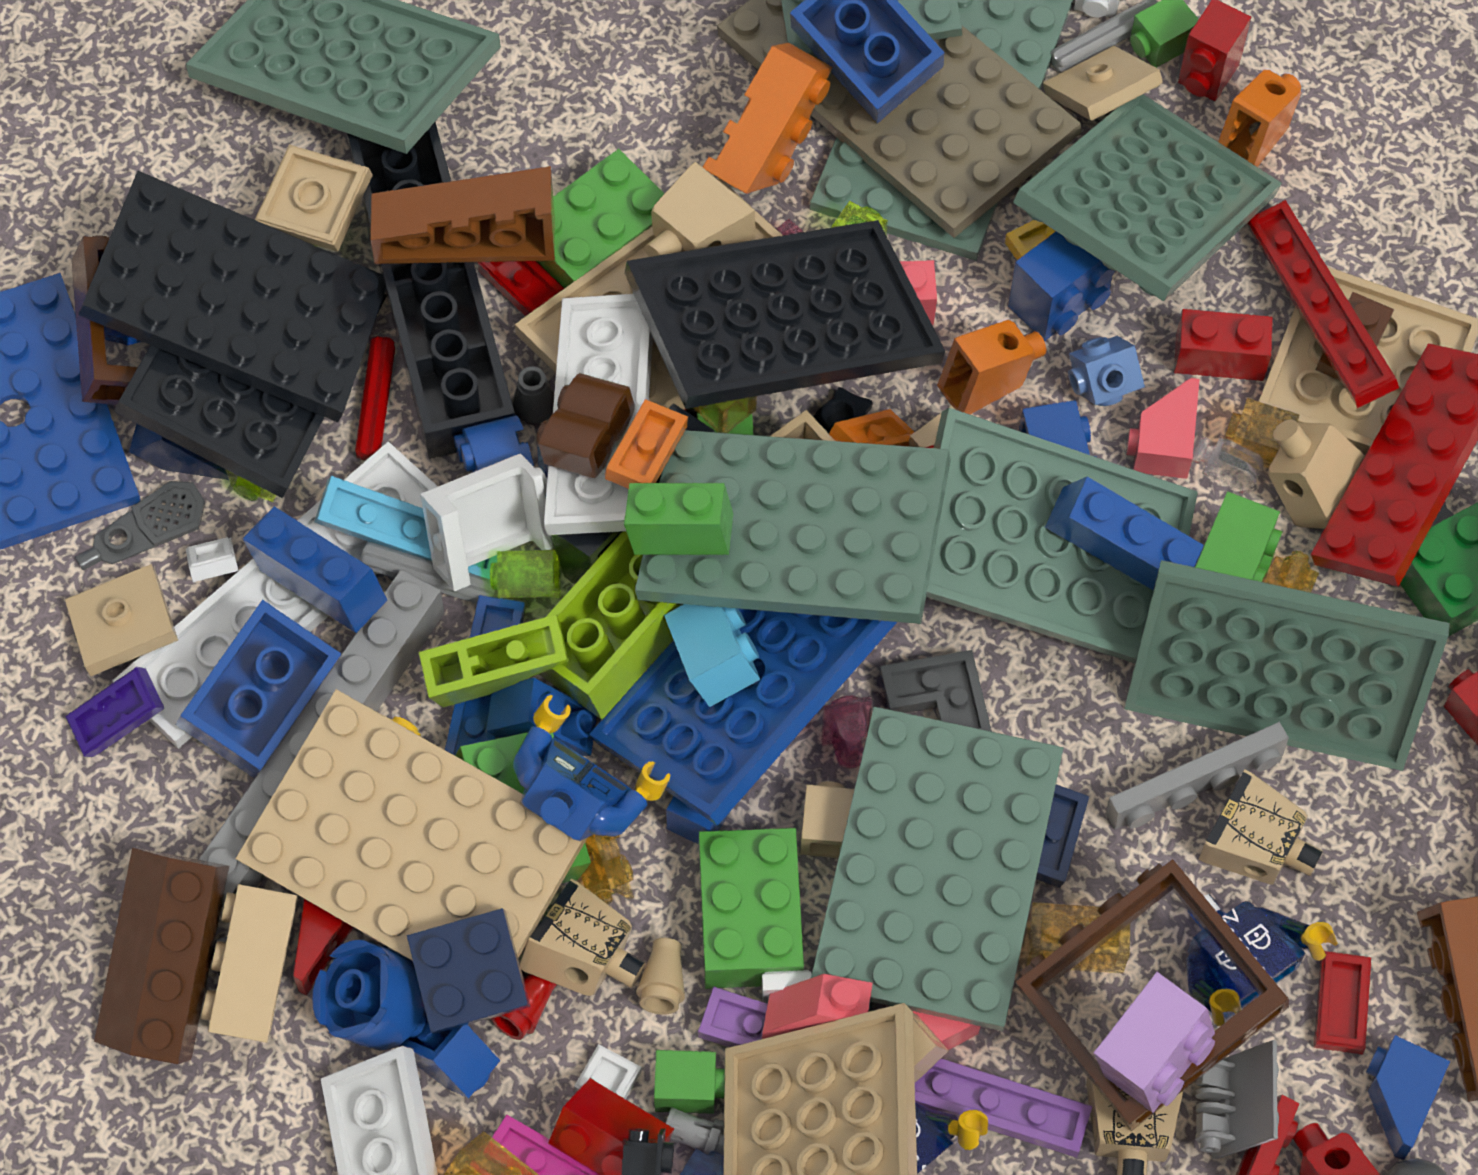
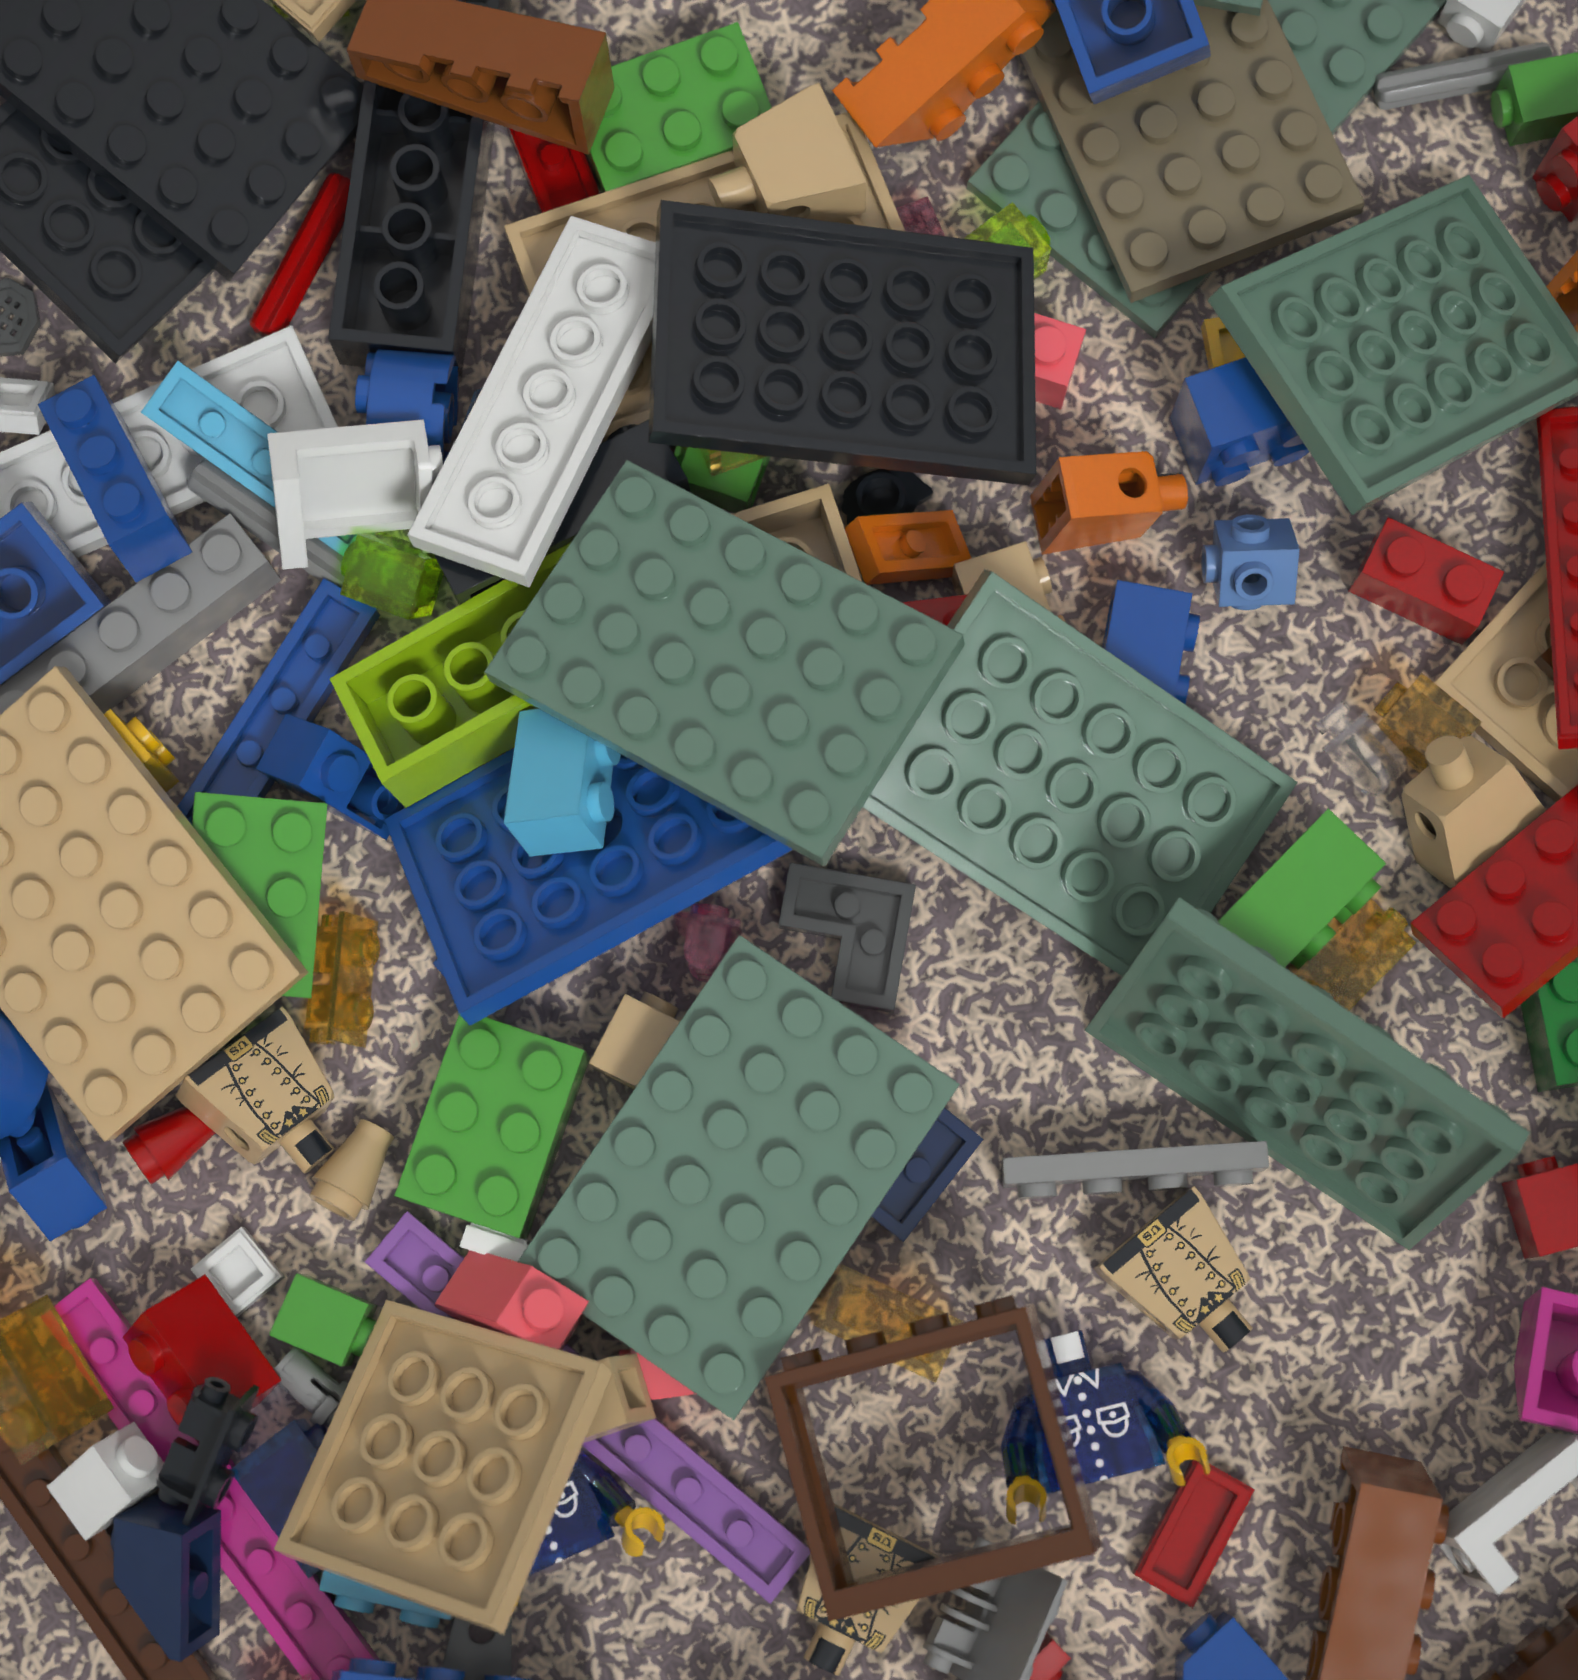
camera: 25 degrees right, 15 degrees up
dark blue plate [406,908,531,1034] -> none
lime slope [419,614,569,707] -> none
dark grey cone [512,366,554,424] -> none
blue torso [513,695,670,841] -> none
reddish brown brick [537,373,635,479] -> none
orange plate [605,399,688,489] -> none
bright green brick [624,483,734,555] -> none
tan plate [1043,46,1163,121] -> none
blue brick [1045,476,1204,590] -> none
lavender brick [1094,972,1215,1113] -> none
coral slope [1126,378,1200,479] -> none

